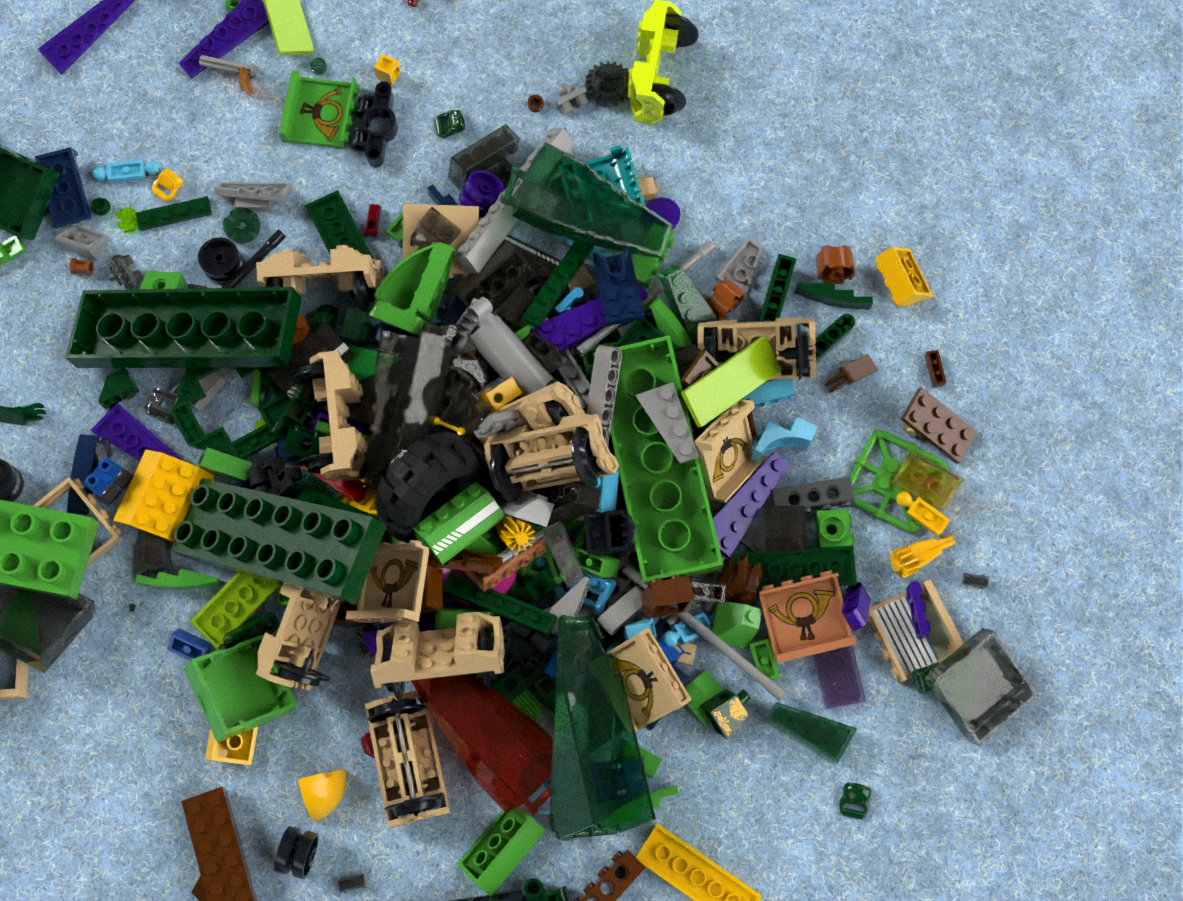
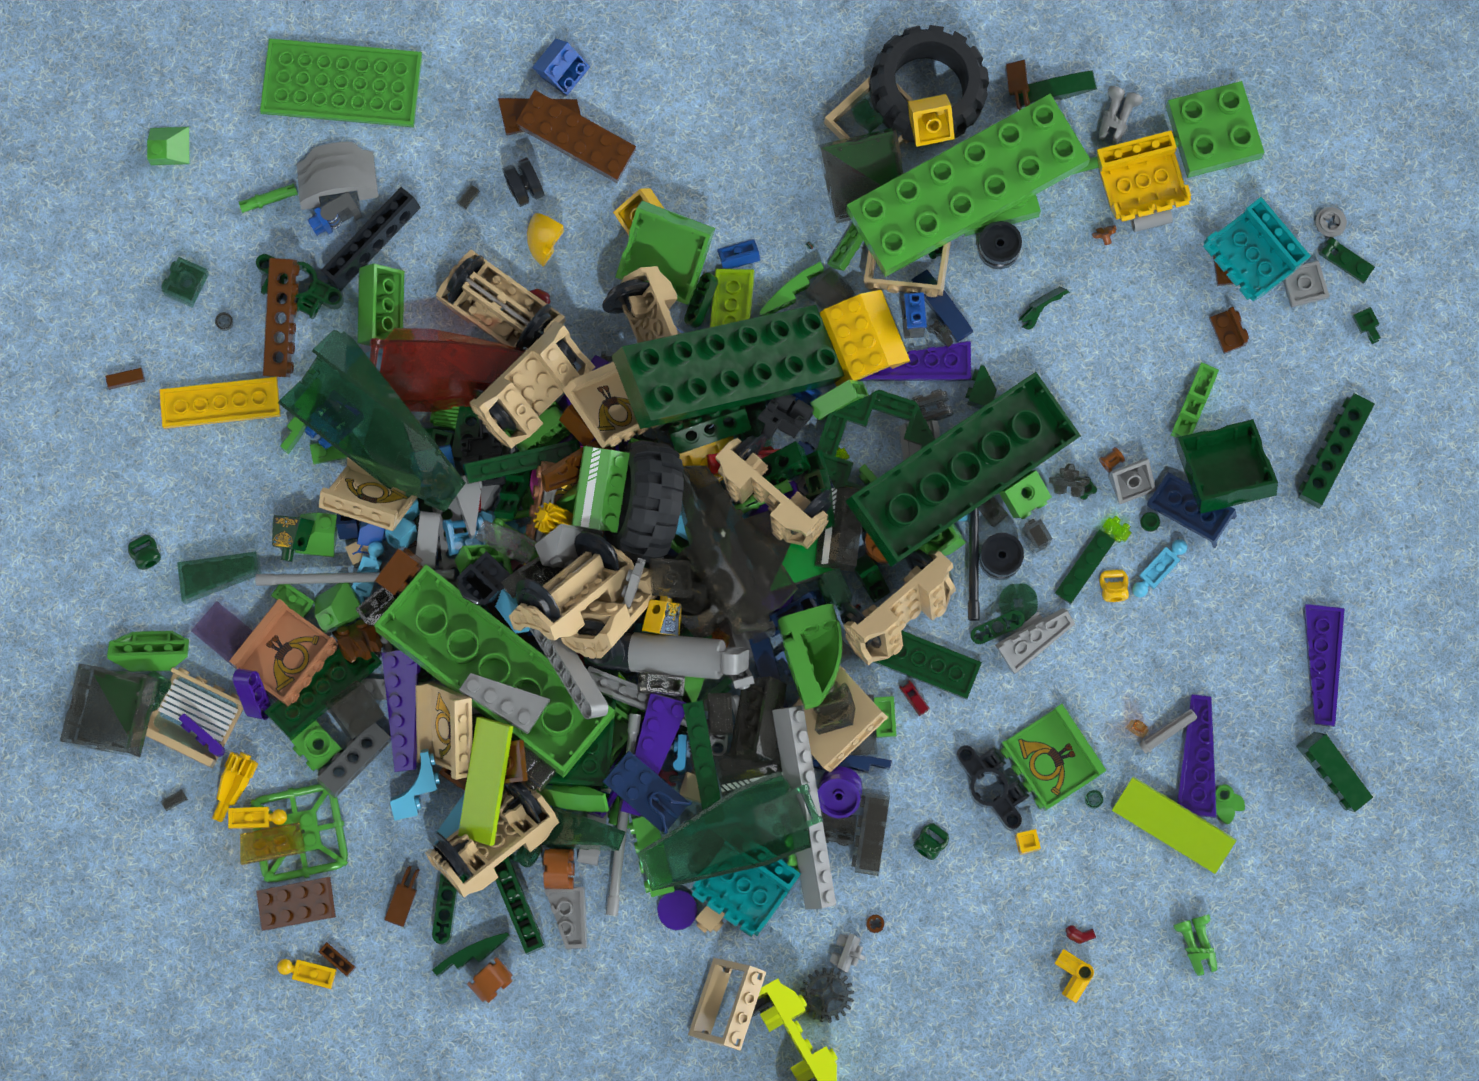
camera: 140 degrees right, 5 degrees up
yellow hinge [433,417,466,436] -> none
yellow slope [875,246,933,307] -> none
none -> bright green wedge [107,631,189,672]
none -> yellow plate [277,959,337,989]
none -> tan window [688,958,766,1051]
none -> bright green plate [827,223,863,271]
none -> dark green beam [971,609,1025,644]
none -> clear smoke brick [1020,518,1053,555]

